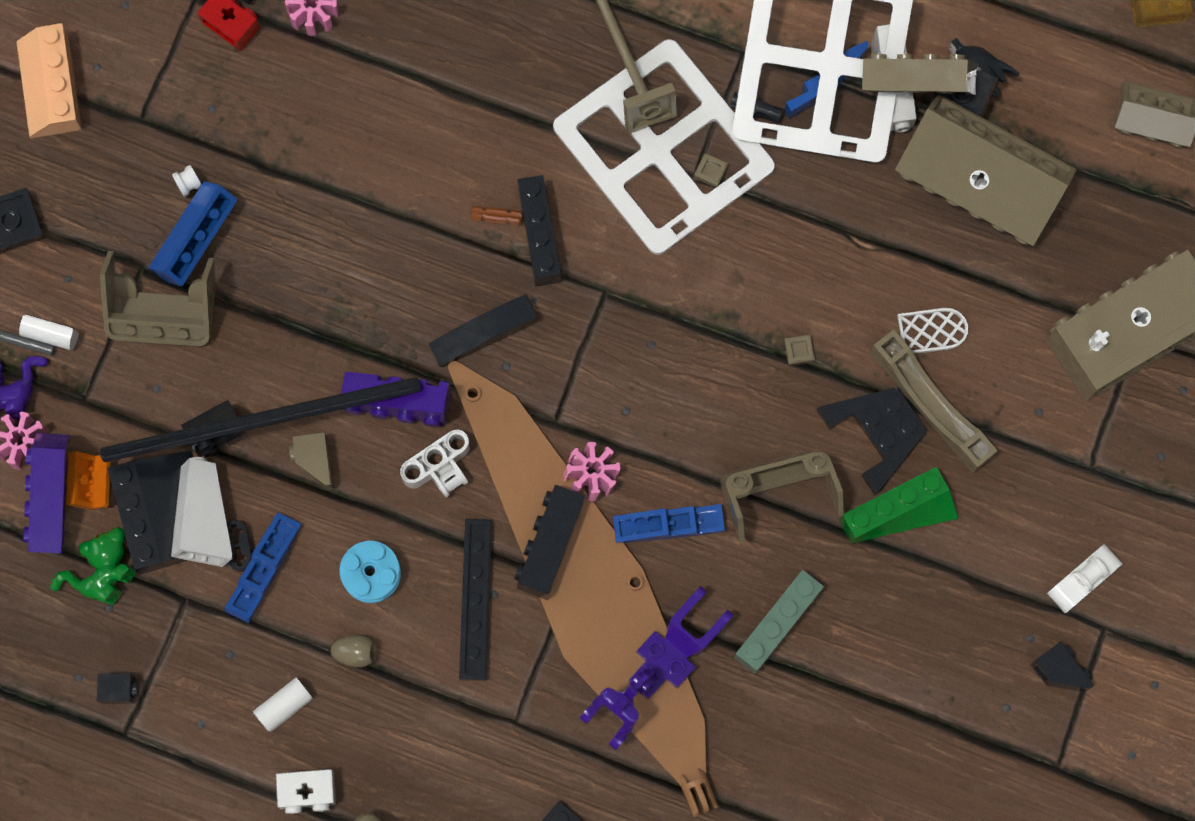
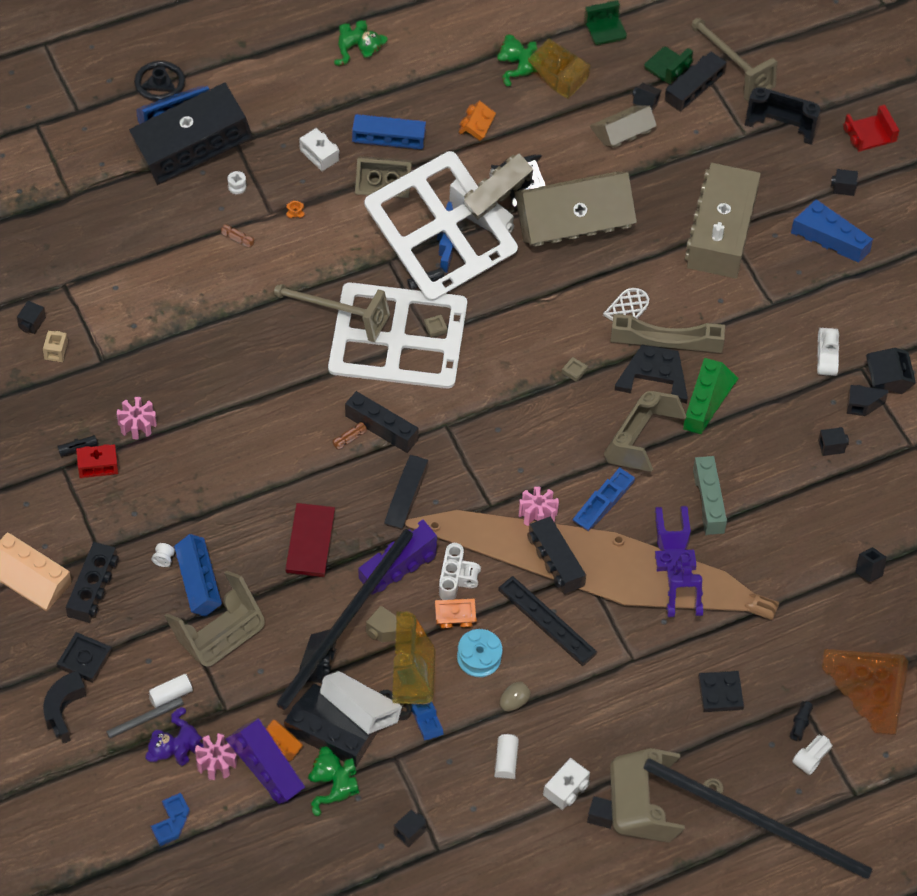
camera: 45 degrees left, 20 degrees down
none -> black brick [66,542,119,623]
none -> dark red tile [285,503,335,577]
none -> clear yellow windscreen [392,611,435,704]
none -> orange bracket [435,599,477,628]
none -> black brick [818,427,849,456]
none -> black slope [866,348,916,394]

